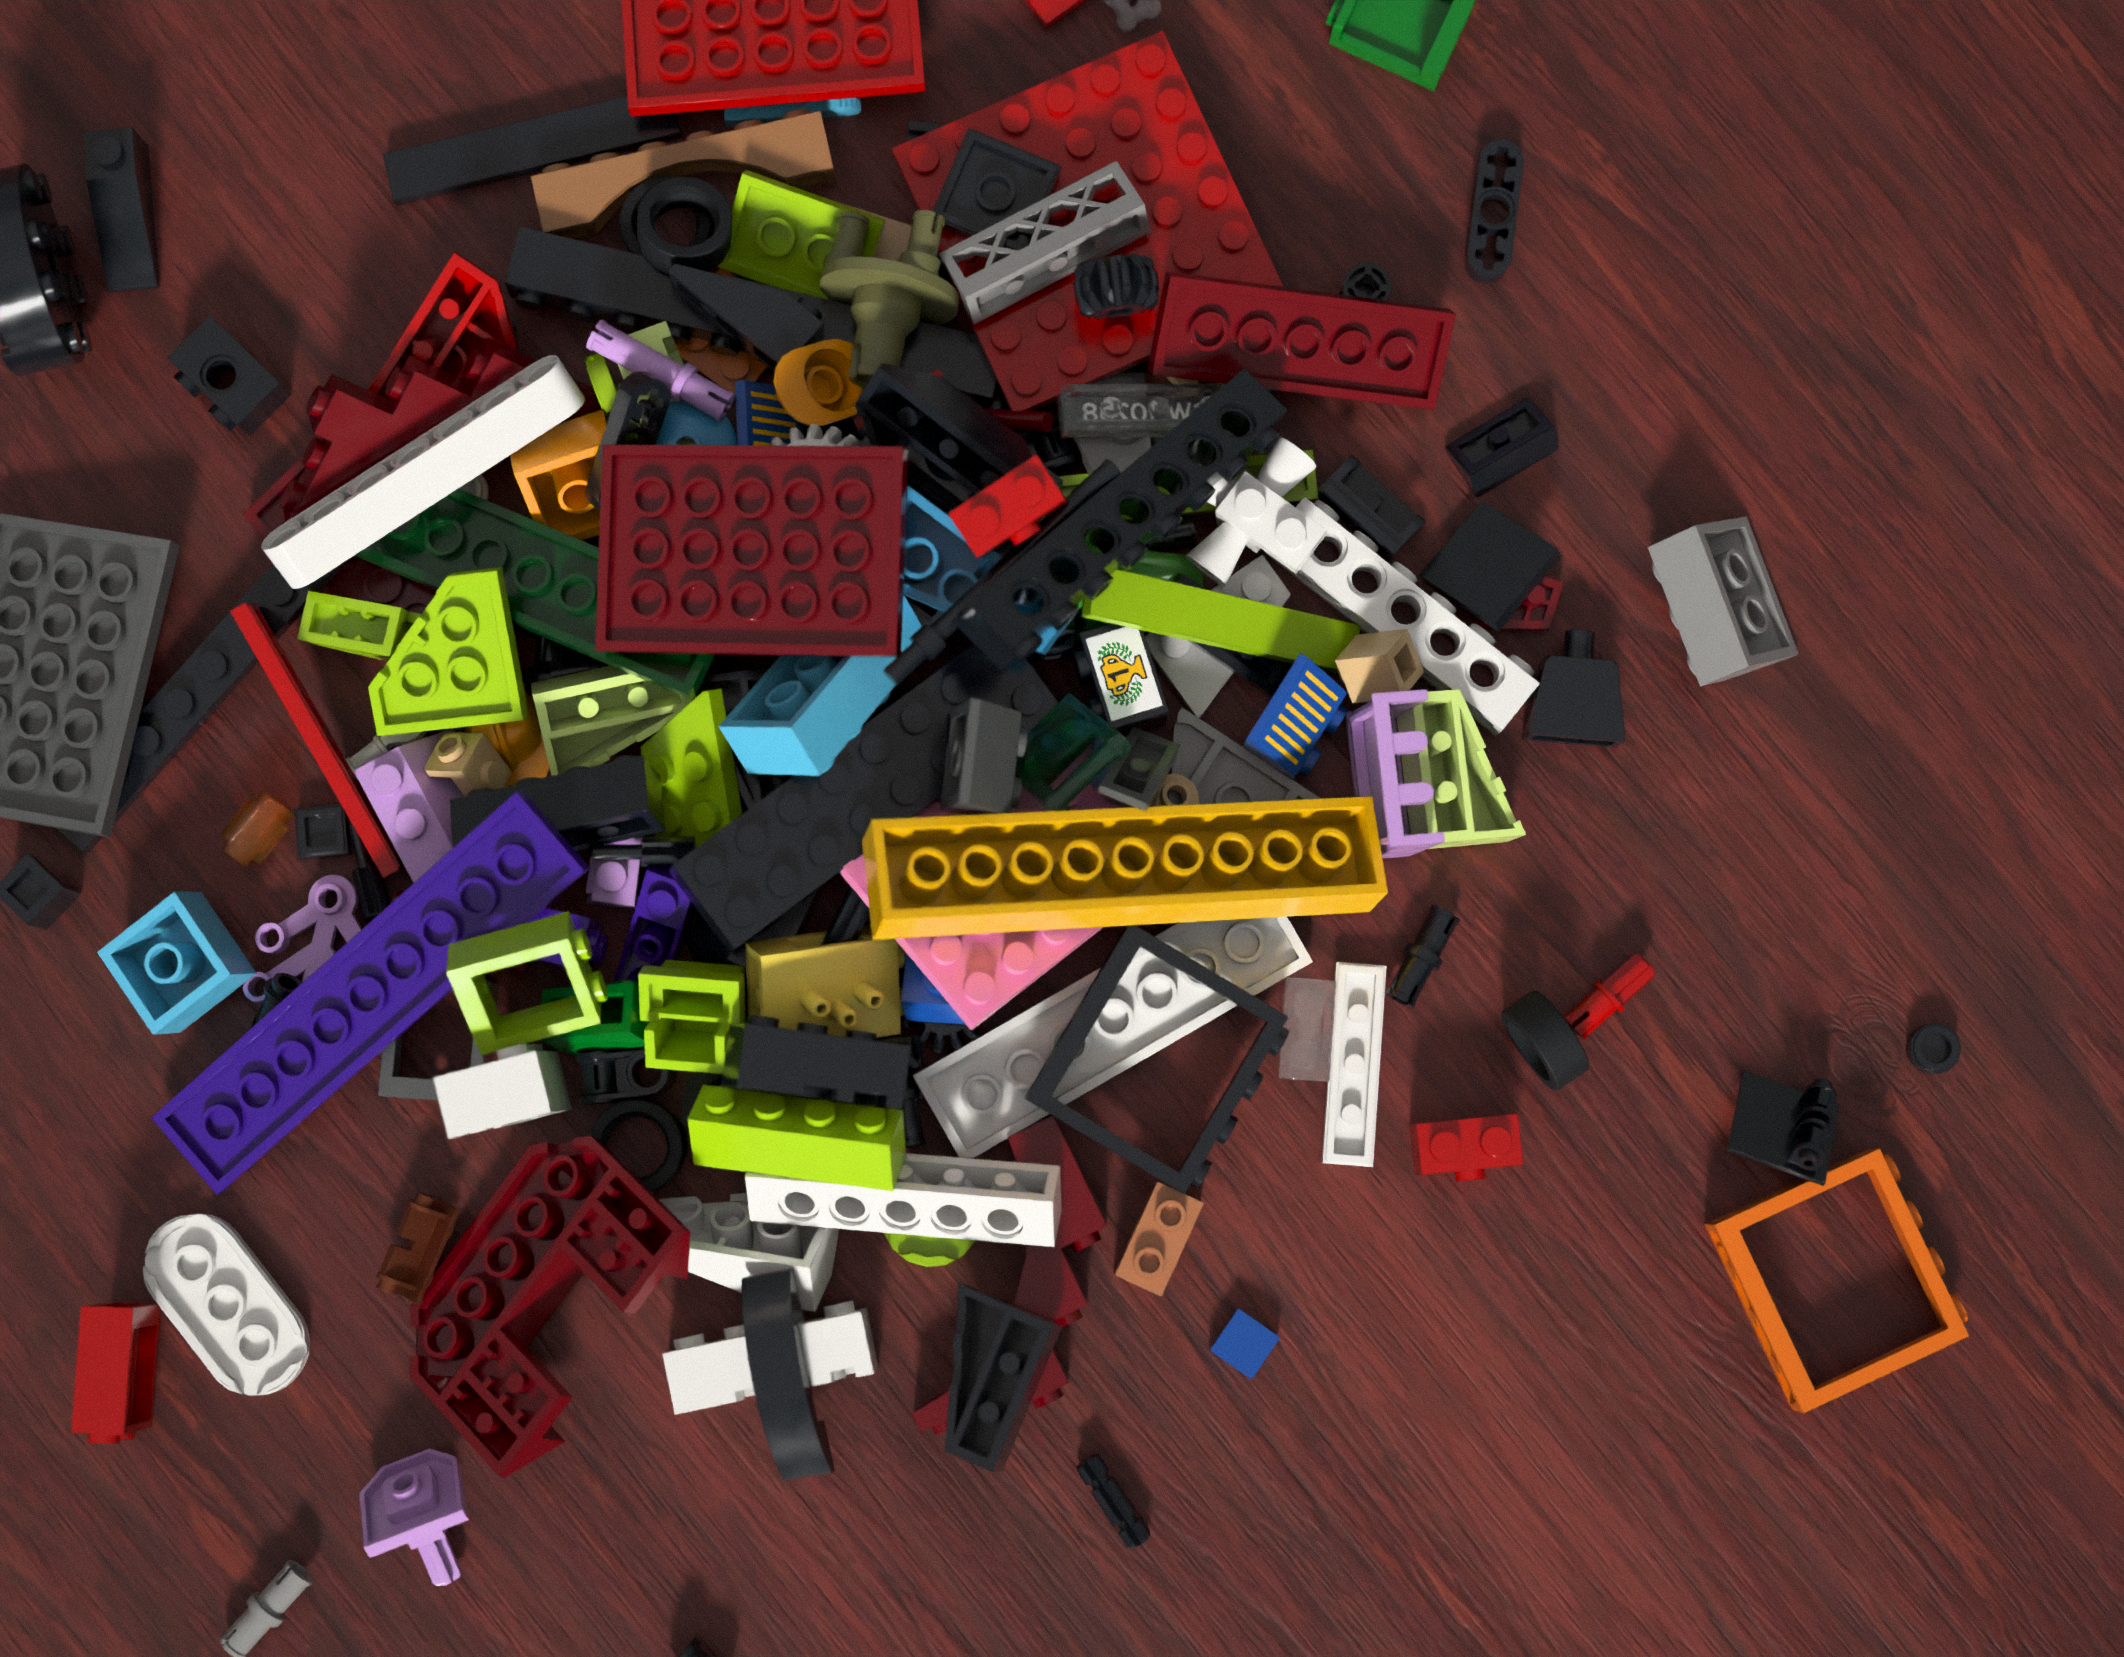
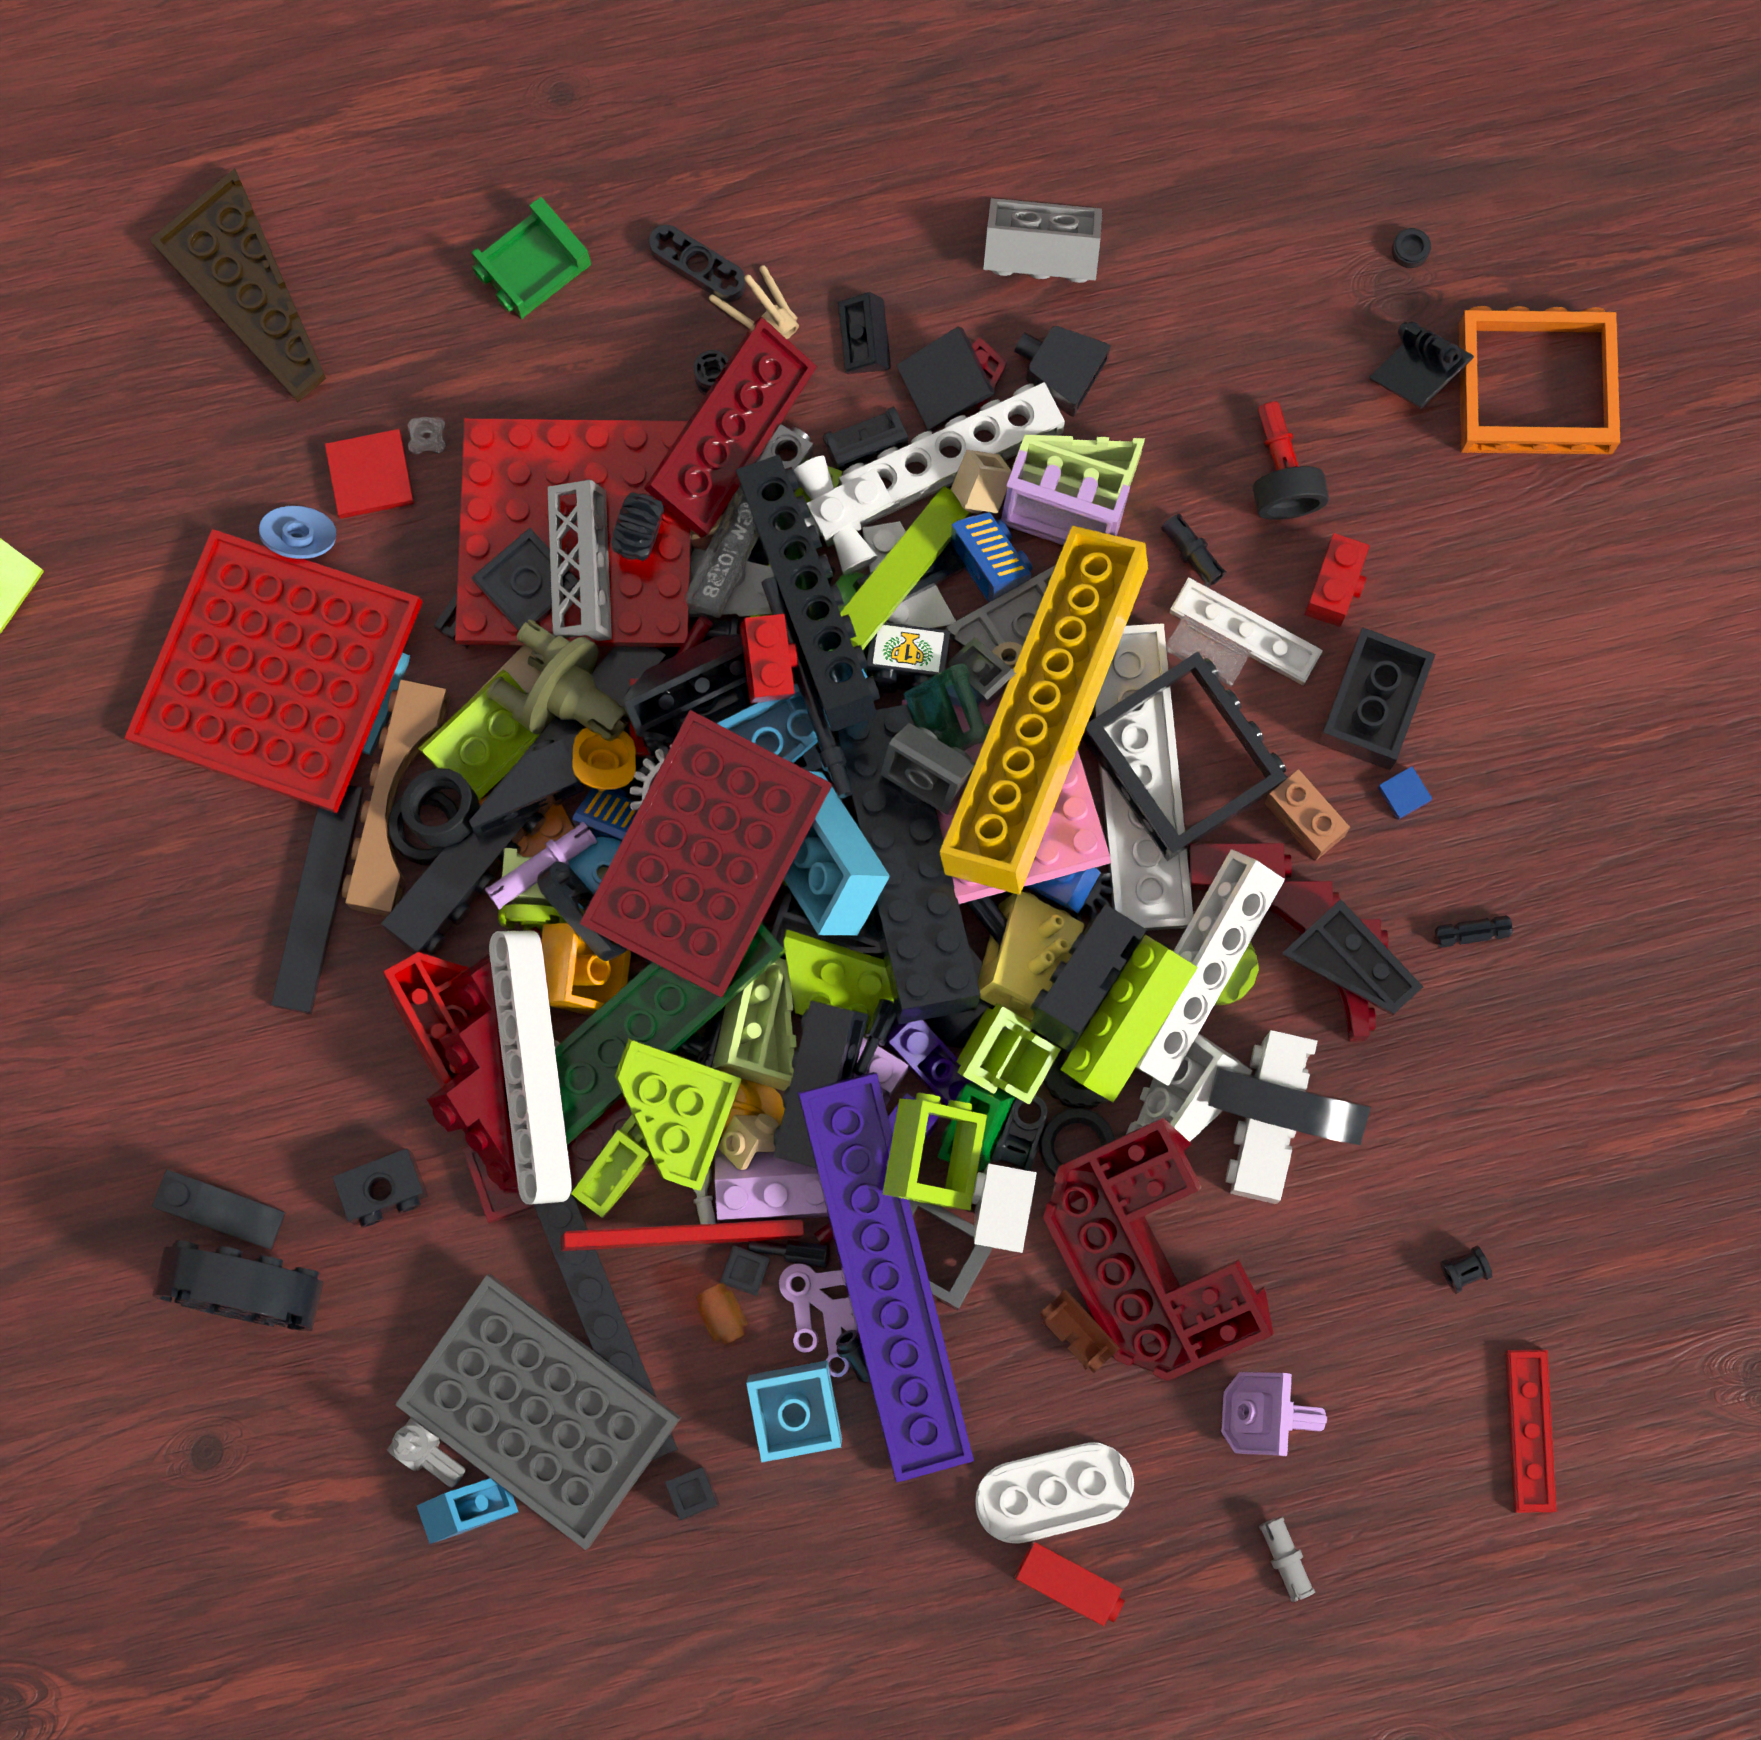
camera: 60 degrees left, 5 degrees down
none -> tan plant [709,265,799,339]
none -> flat silver brick [756,424,813,470]
none -> black brick [1318,627,1436,770]

